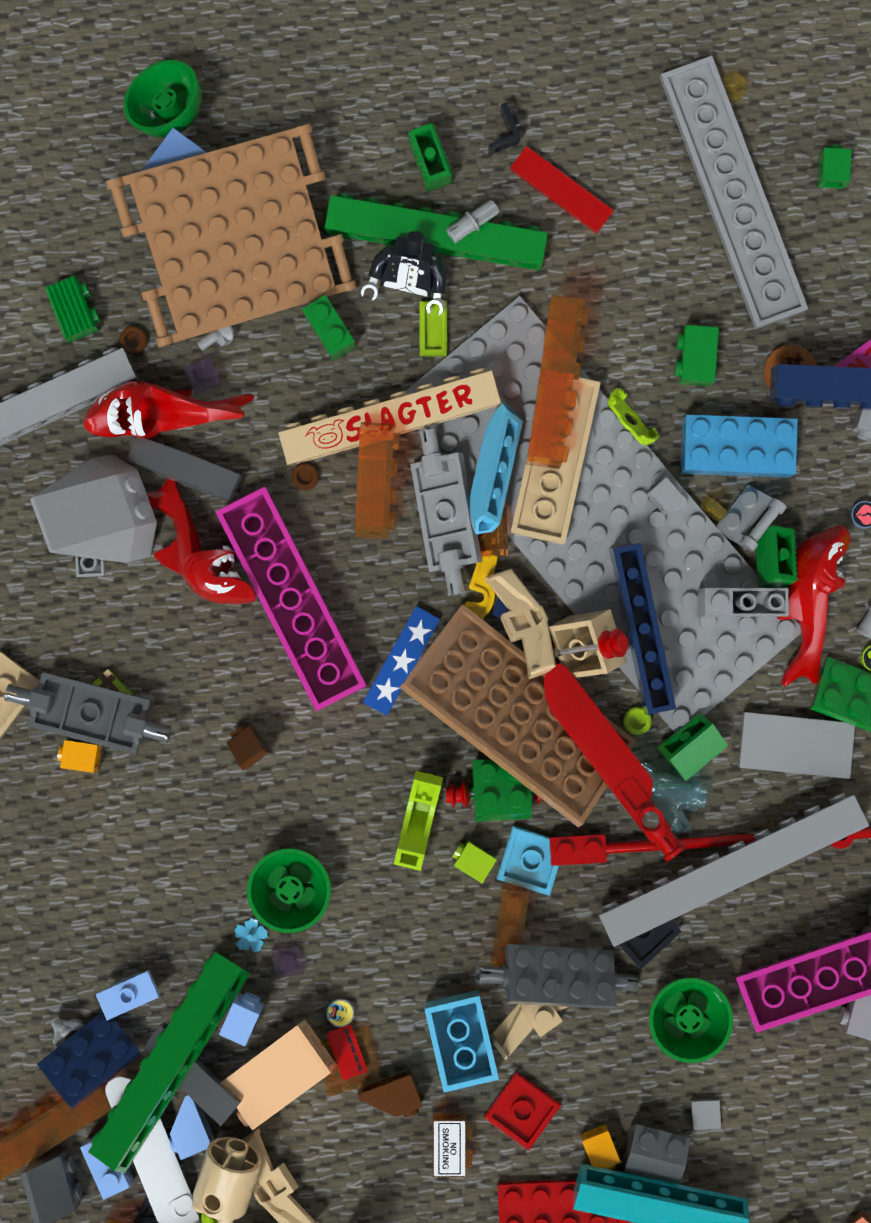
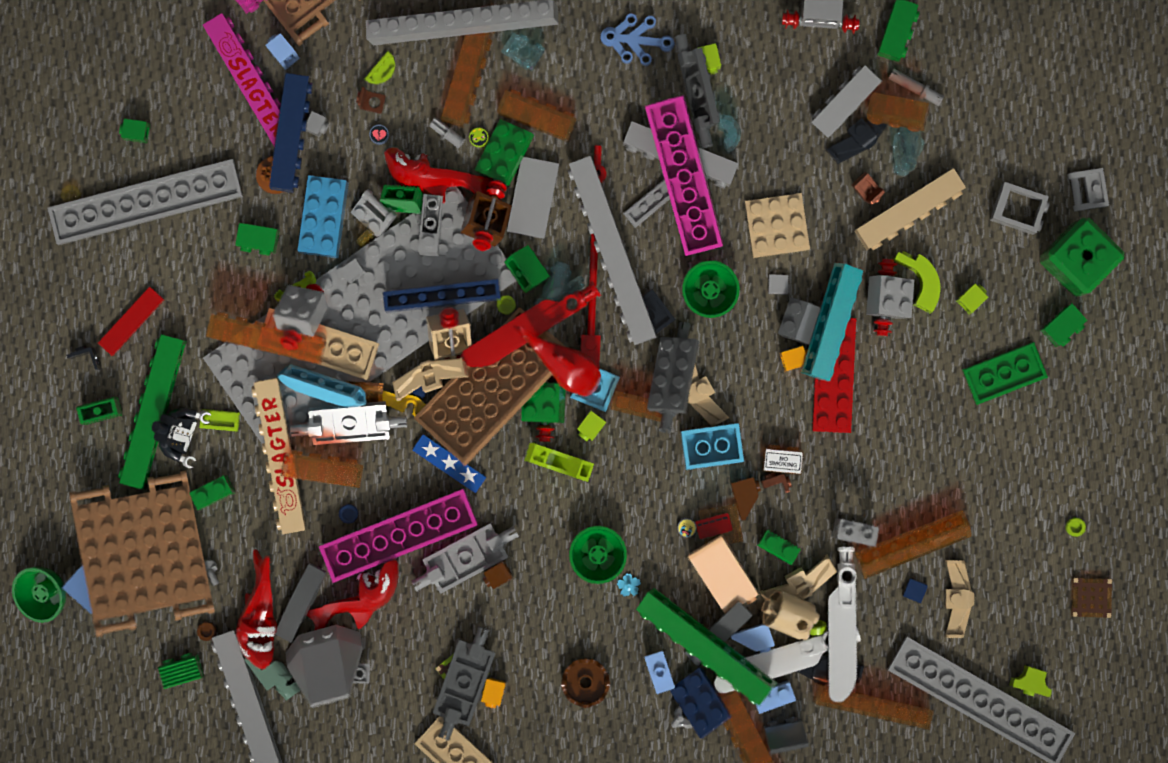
camera: 80 degrees left, 0 degrees up
clear purple plate [185,357,222,394] -> none
light blue brick [219,992,264,1046] -> none
clear purple plate [271,945,304,978] -> none
reddish brown tile [291,463,319,491] -> none
light grey axle [446,200,499,244] -> none
red tile [483,1071,561,1151] -> none
none -> sand green plate [244,658,300,701]
none -> light grey brick [273,284,328,350]
none -> dark blue tile [339,504,359,524]
none -> light grey plate [411,523,519,594]
none -> reddish brown brick [460,180,512,251]
none -> red piece [513,325,601,396]
none -> reddish brown plate [561,658,610,708]
none -> light grey tile [623,179,670,228]
none -> tan plate [745,193,810,258]
none -> green brick [757,530,800,565]
none -> copper bracket [761,473,792,493]

